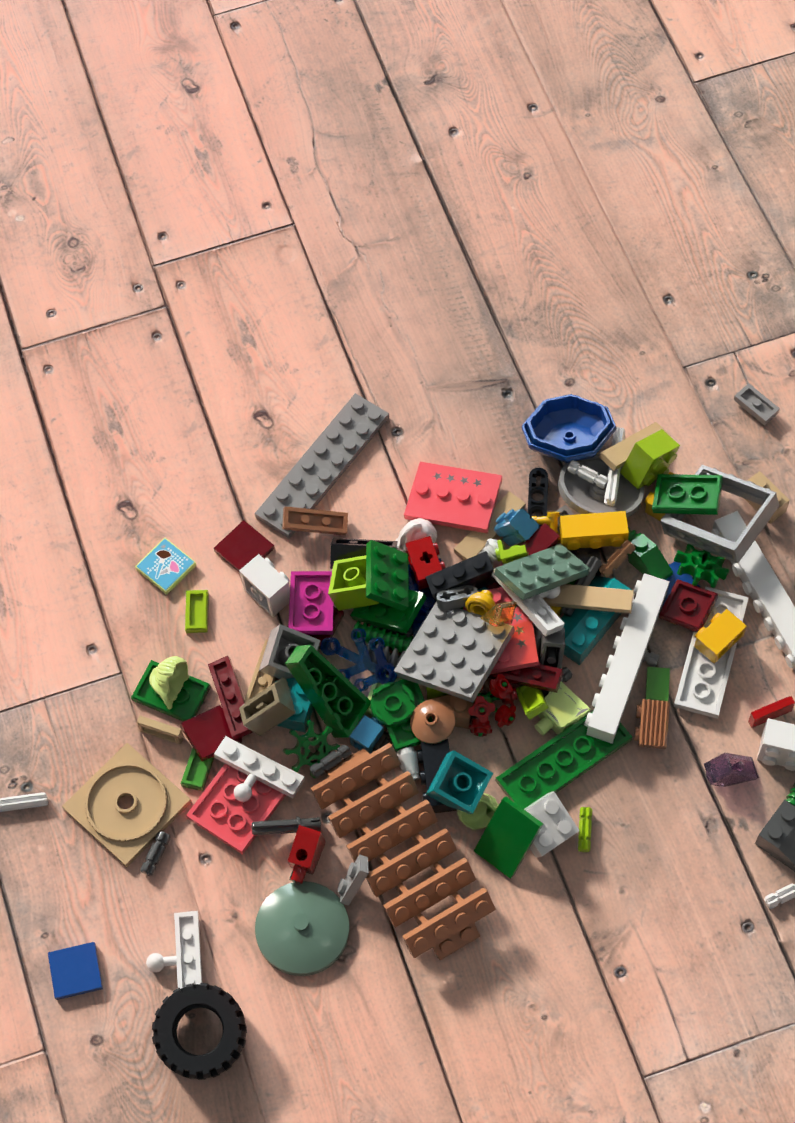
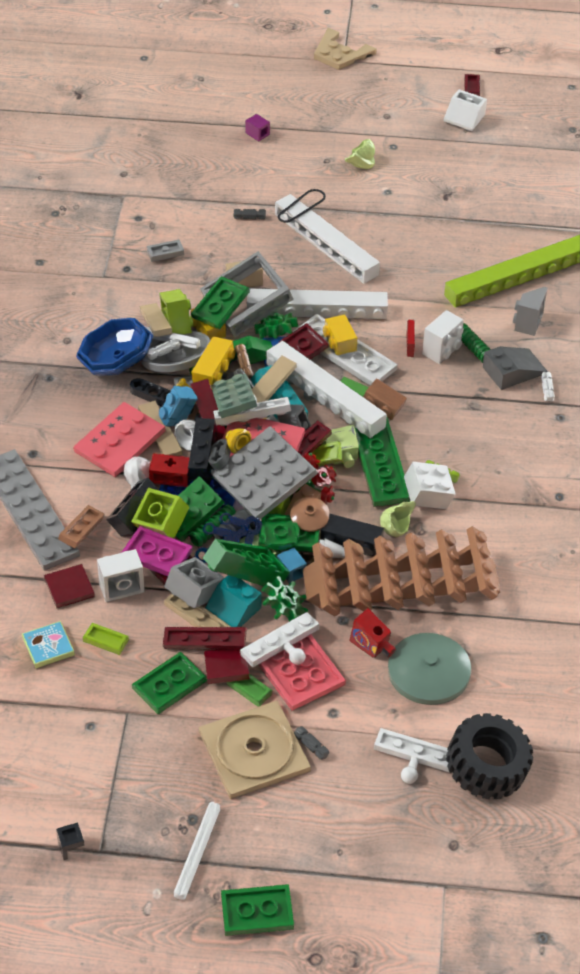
camera: 70 degrees left, 15 degrees down
blue tile [48,942,103,1000] -> none
tan tile [137,715,184,744] -> none
yellowish green hair [149,656,189,709] -> none
dark tan slope [239,677,295,736] -> none
dark grey axle [251,817,321,835] -> none
dark grey axle [310,745,352,778] -> none
light grey plate [338,854,368,906] -> none
green plate [366,540,409,611] -> none
teal slope [426,750,493,814] -> none
green tile [474,796,543,879] -> none
clear yellow slope [480,601,517,627] -> none
lime bracket [495,540,529,565] -> none
clear purple slope [704,753,759,787] -> none

